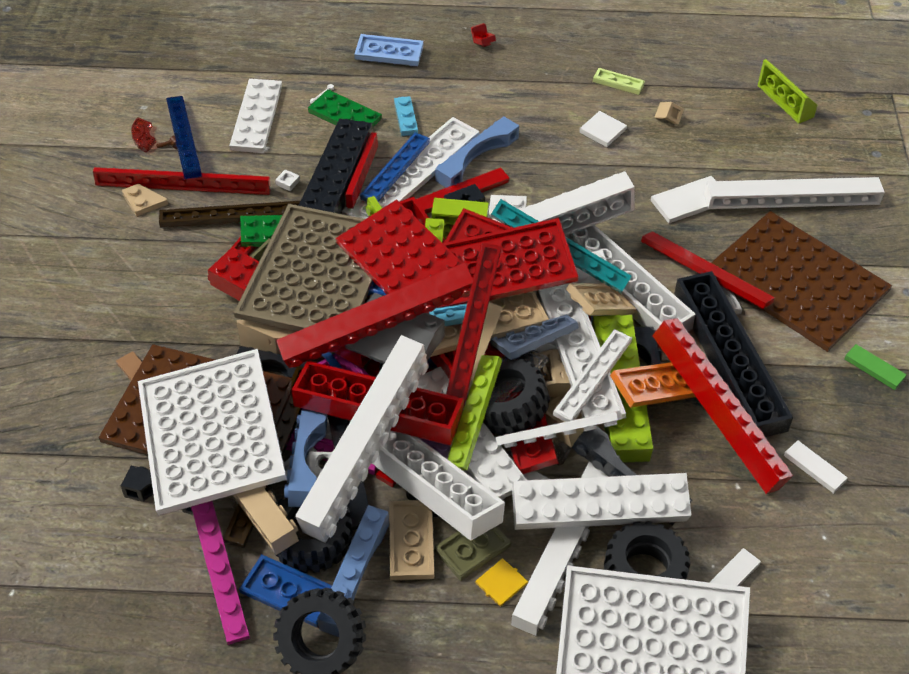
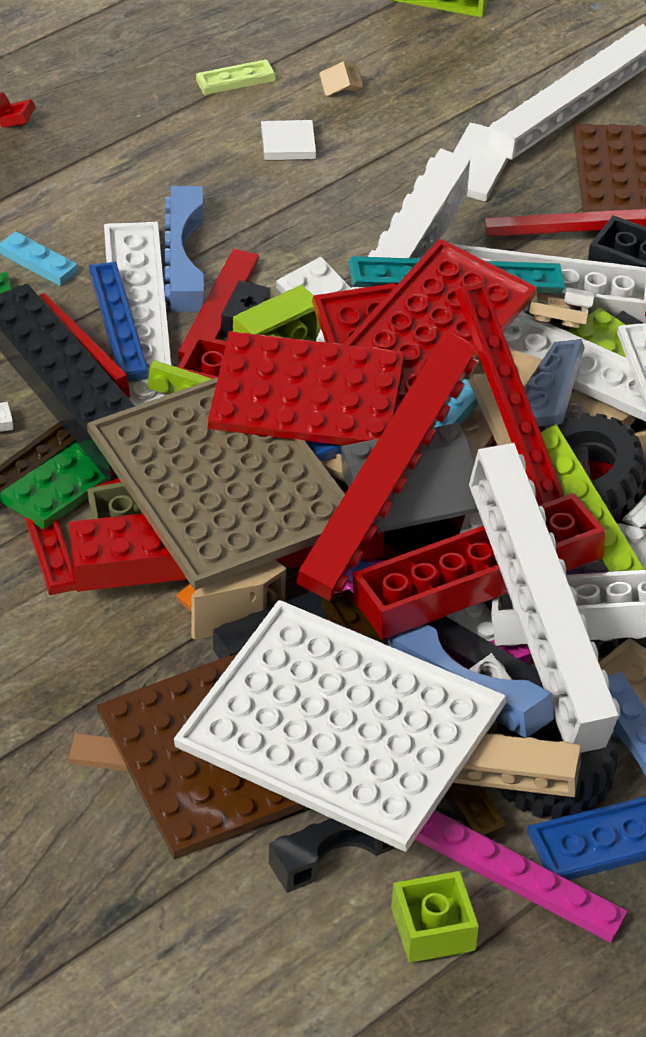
camera: 45 degrees left, 5 degrees down
none -> lime brick [391,871,479,963]
none -> white tile [564,287,594,308]

